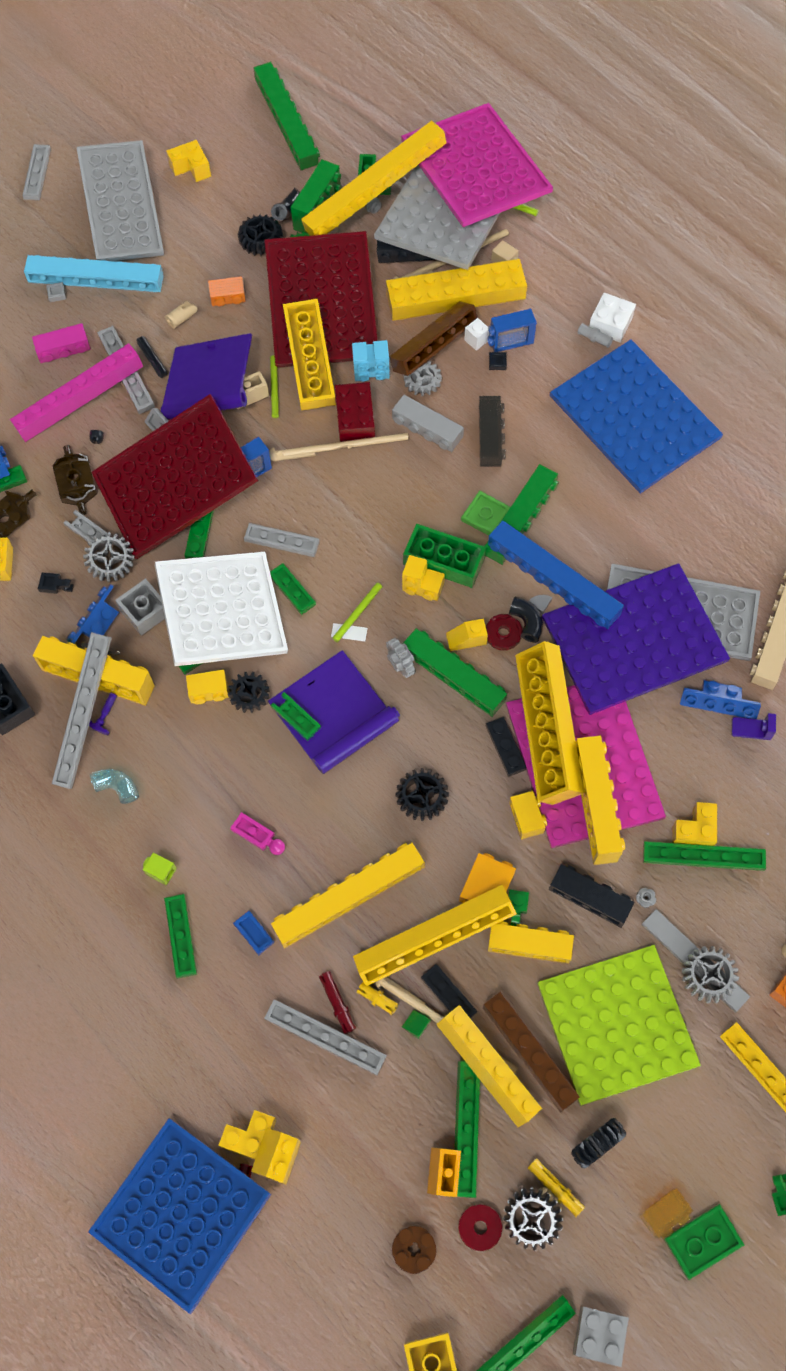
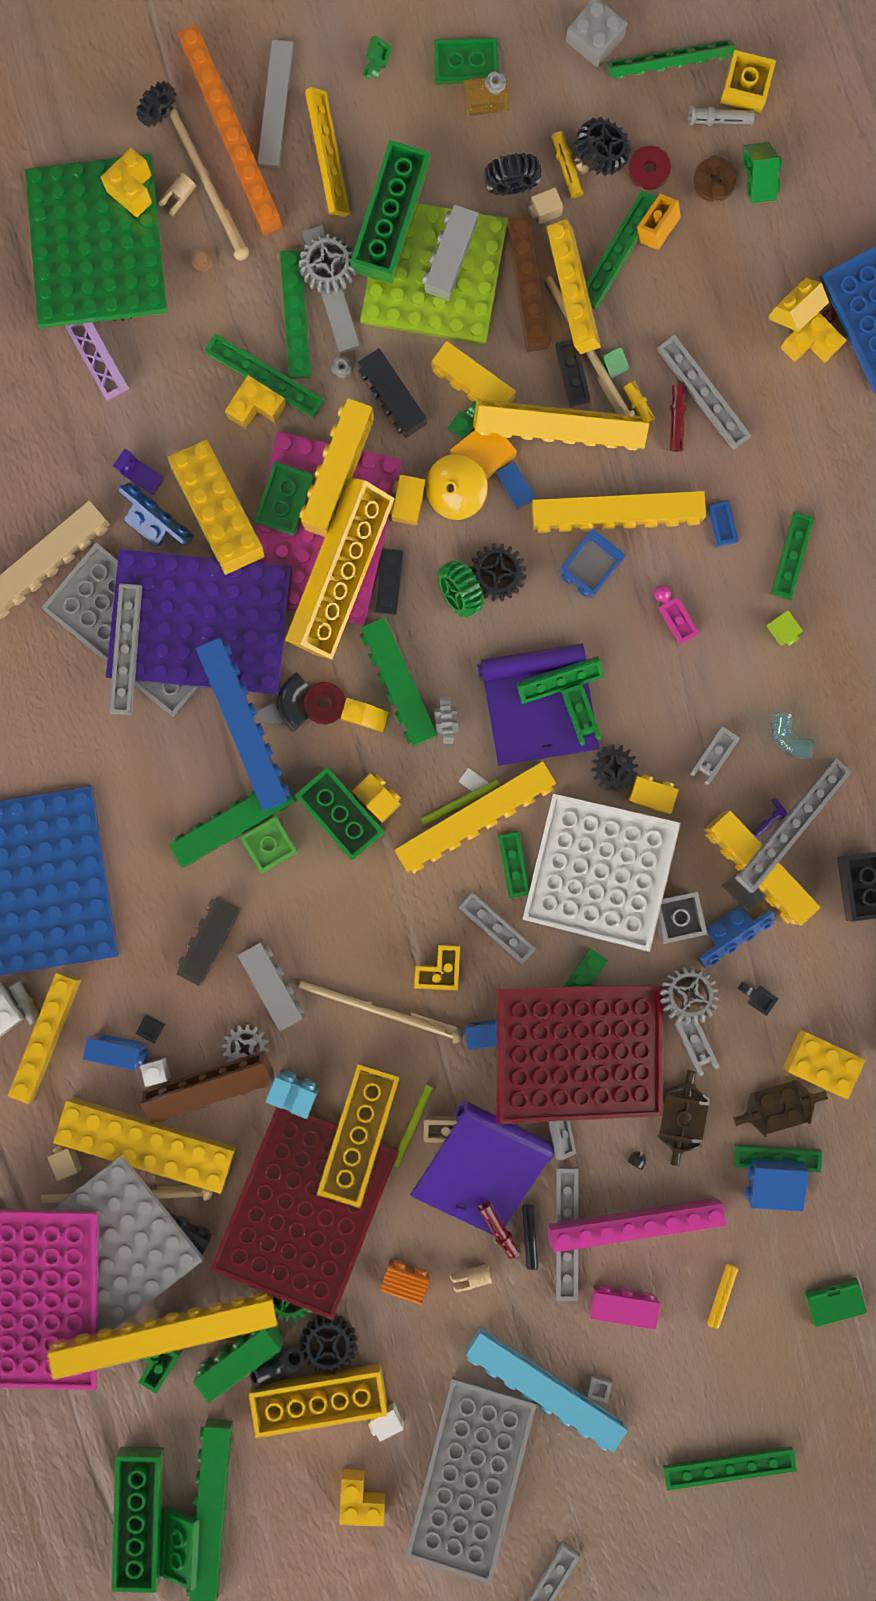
camera: 155 degrees left, 20 degrees up
dark red brick [335,382,375,442] -> none
none -> yellow brick [8,971,82,1104]
none -> light grey tile [109,583,142,716]
none -> green brick [111,1446,164,1593]
none -> green tile [160,1507,200,1591]
none -> yellow brick [168,439,264,575]
none -> yellow brick [249,1363,388,1438]
none -> green tile [253,461,315,537]
none -> green plate [280,249,311,379]
none -> green brick [350,140,431,284]
none -> white brick [368,1402,404,1442]
none -> yellow brick [394,761,556,874]
none -> yellow brick [414,944,460,990]
none -> light grey brick [422,204,479,301]
none -> yellow dish [426,454,488,520]
none -> green gear [437,560,484,618]
none -> dark red pin [478,1201,520,1260]
none -> light grey plate [485,72,506,94]
none -> blue tile [496,462,536,510]
none -> green tile [516,656,604,704]
none -> tan brick [529,188,563,225]
none -> window [559,528,626,598]
none -> light grey pin [688,105,755,127]
none -> light grey hinge [690,726,740,786]
none -> green brick [743,142,782,203]

